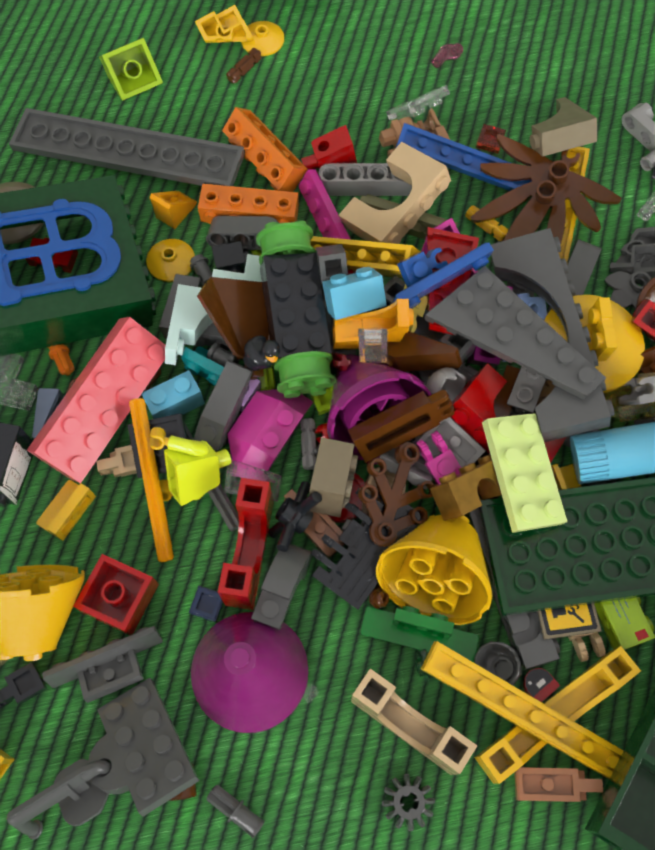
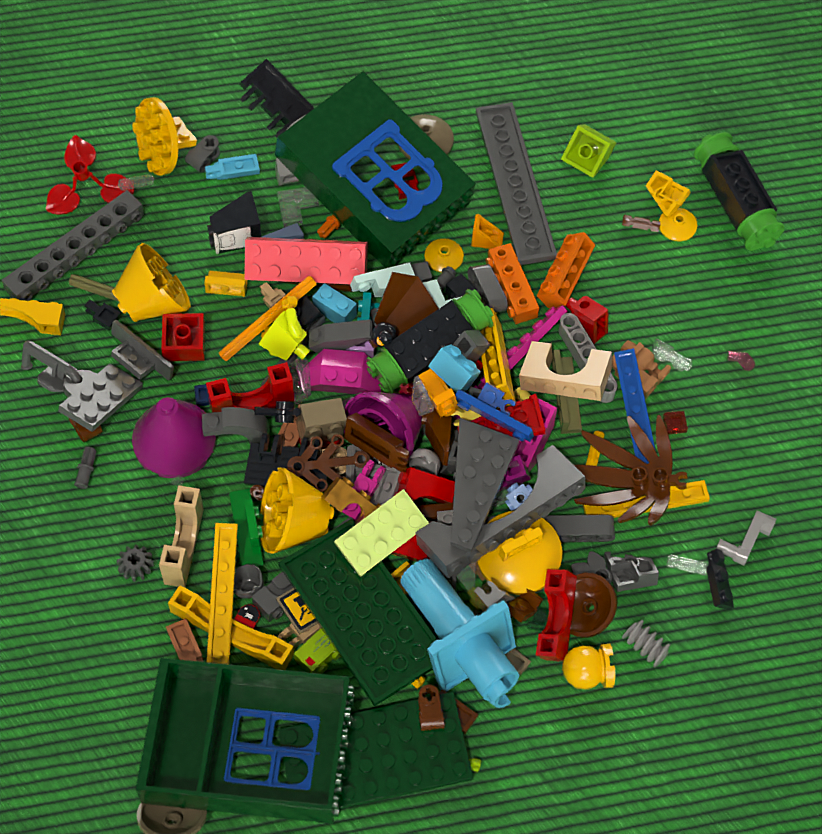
camera: 60 degrees right, 5 degrees down
dark tan arch [530,97,597,157] -> none

